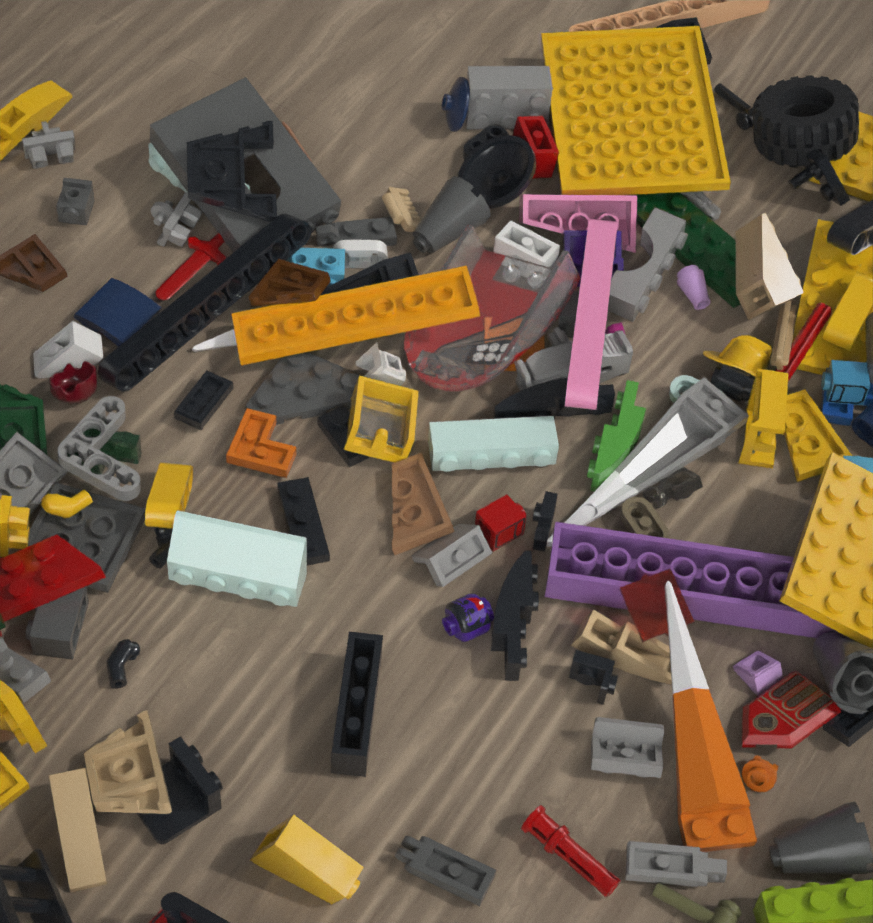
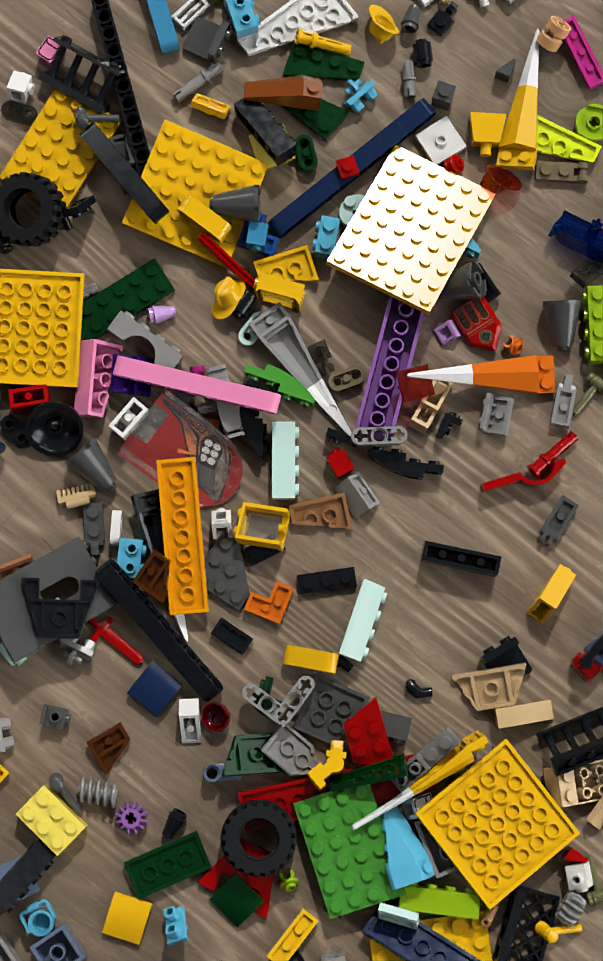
camera: 80 degrees left, 30 degrees up
yellow arm [41,489,93,518] -> none
dark purple head [442,593,494,642] -> none
tan slope [735,213,804,320] -> none
tan axle [770,301,798,370] -> none
none -> light grey beam [351,426,407,446]
none -> red piece [481,458,566,493]

